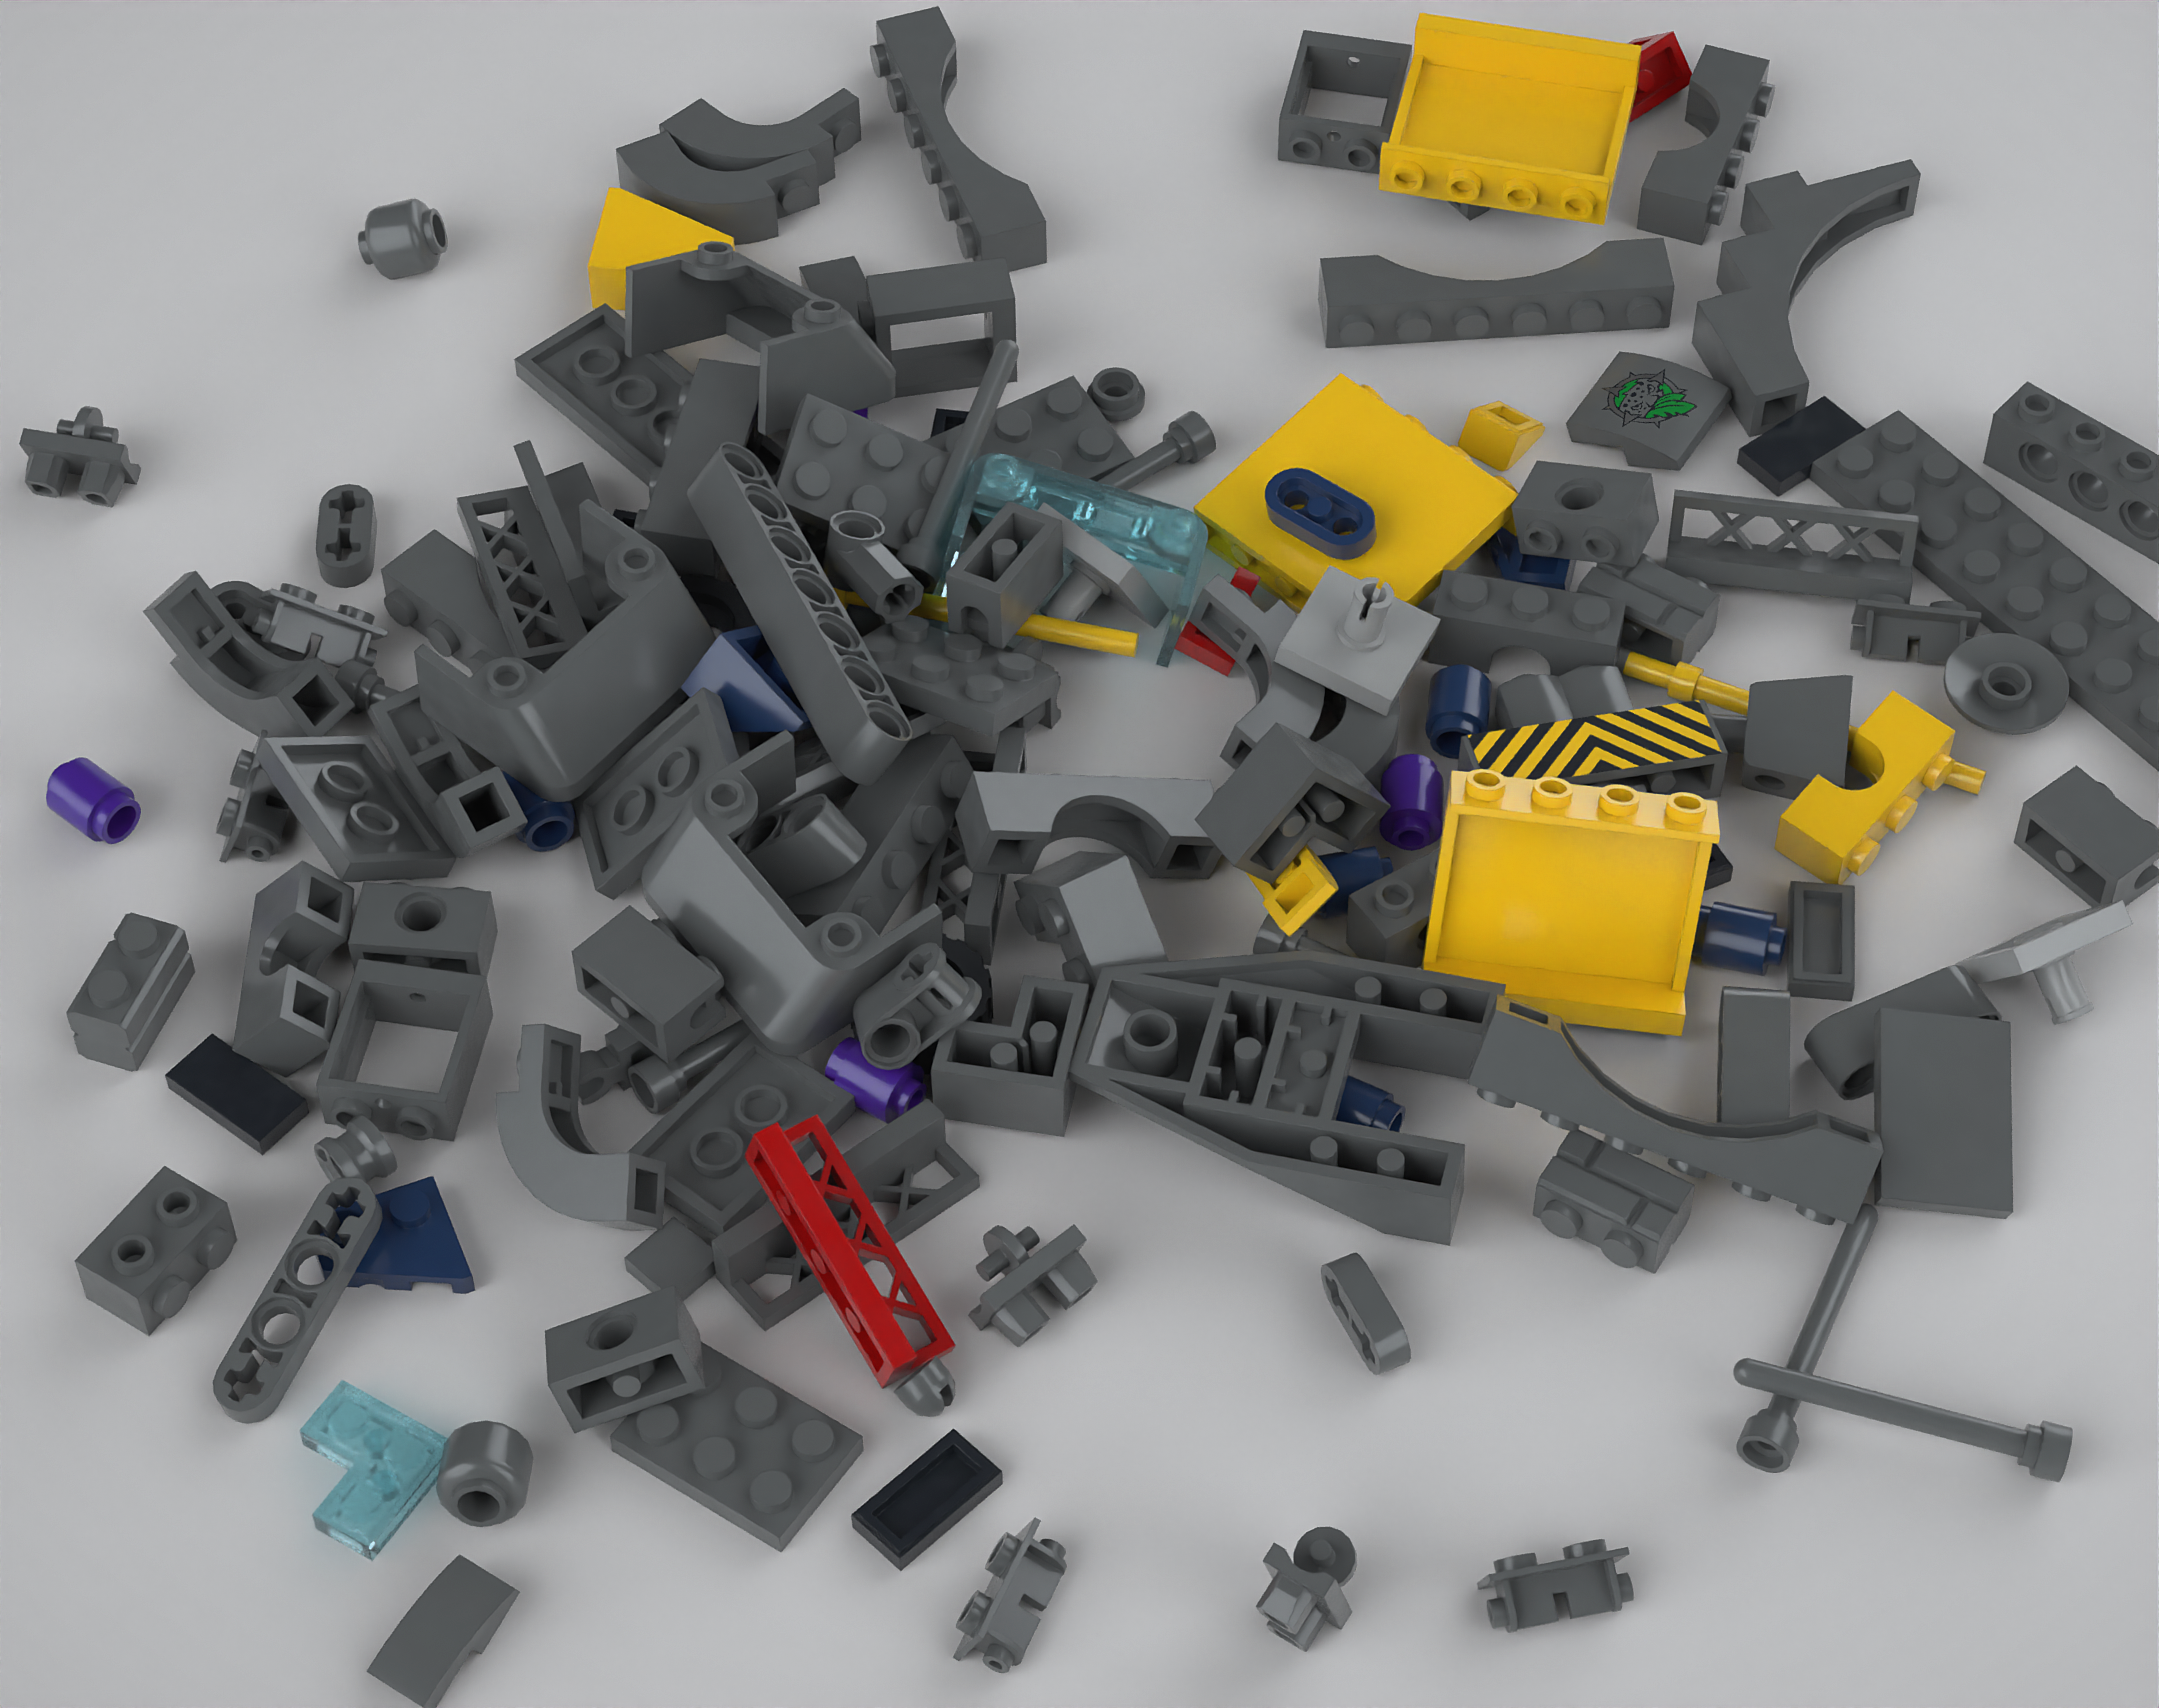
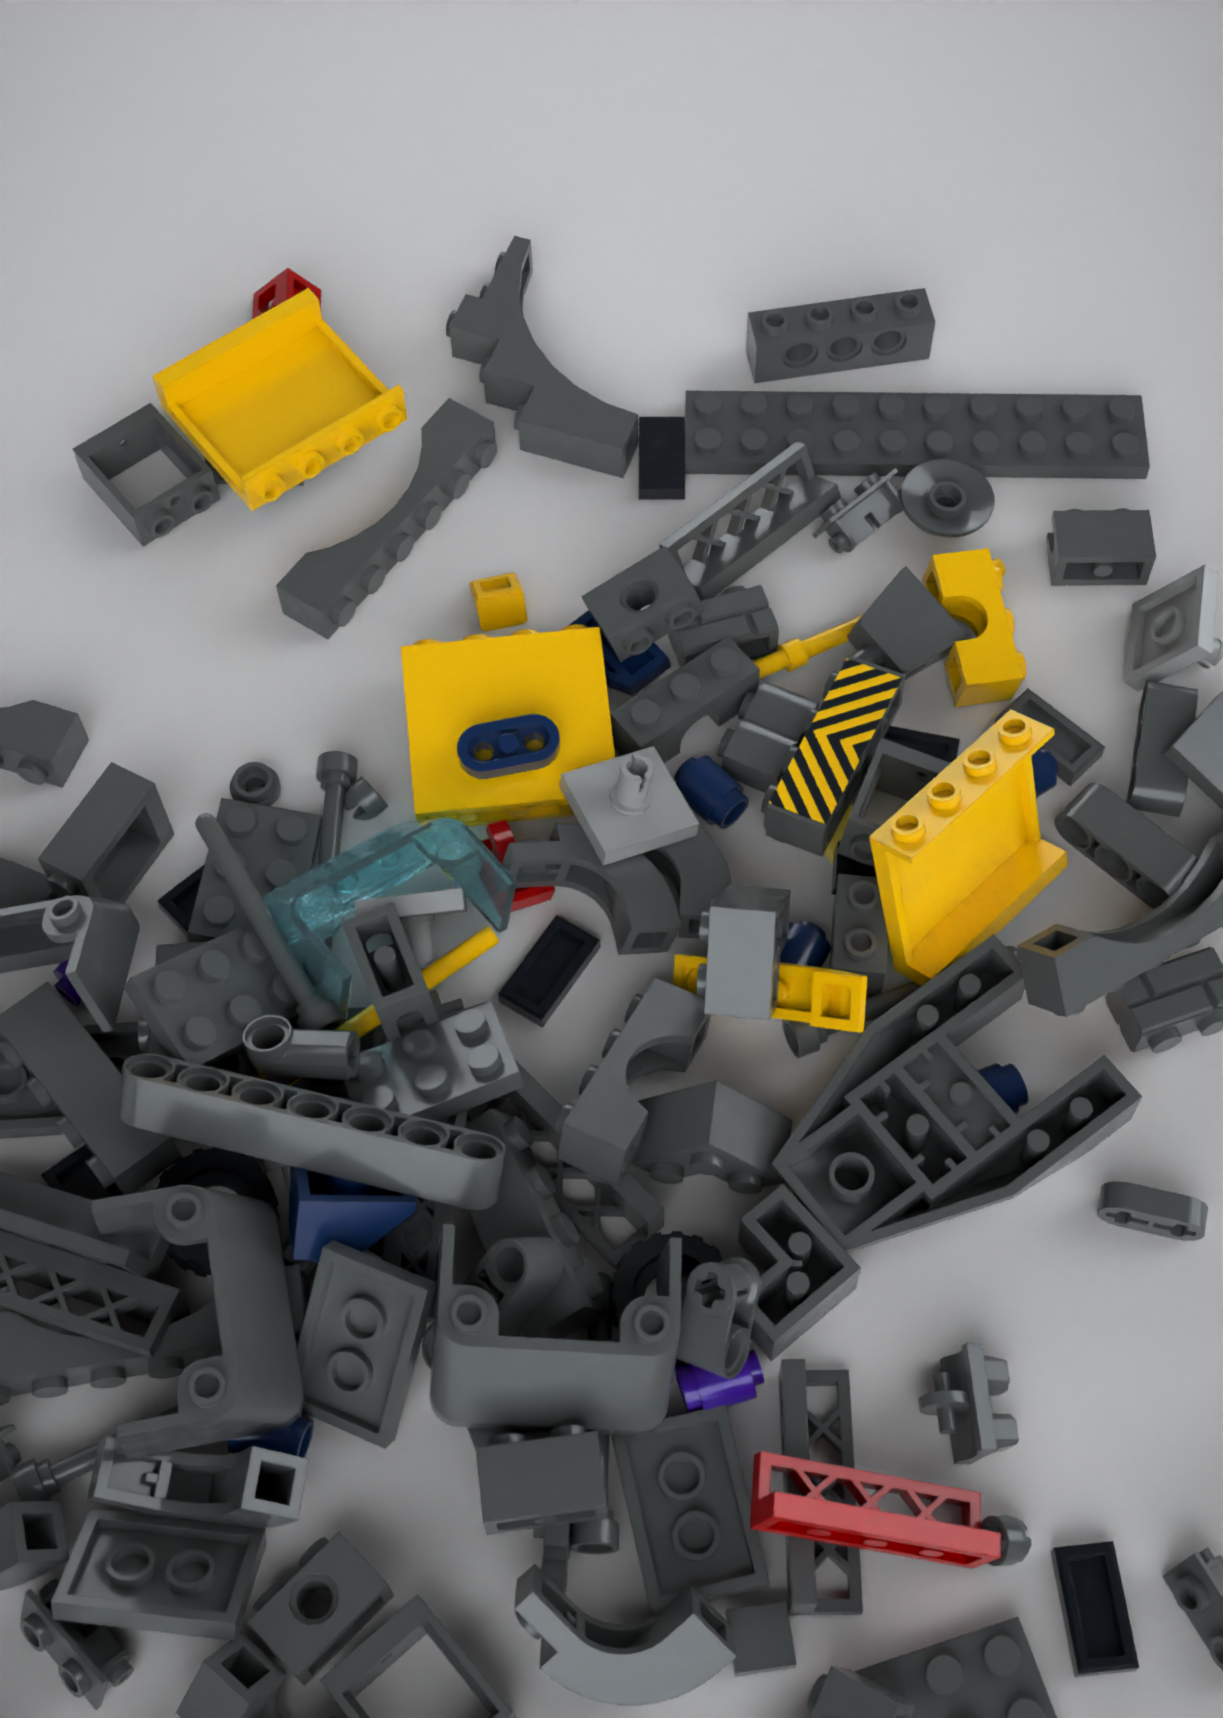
camera: 50 degrees left, 10 degrees up
dark purple brick [1379,754,1444,851] -> none
dark grey slope [1566,351,1732,471] -> none
dark grey arch [1637,44,1775,246] -> none
none -> dark grey hinge [344,776,388,821]
none -> black tile [498,915,600,1028]

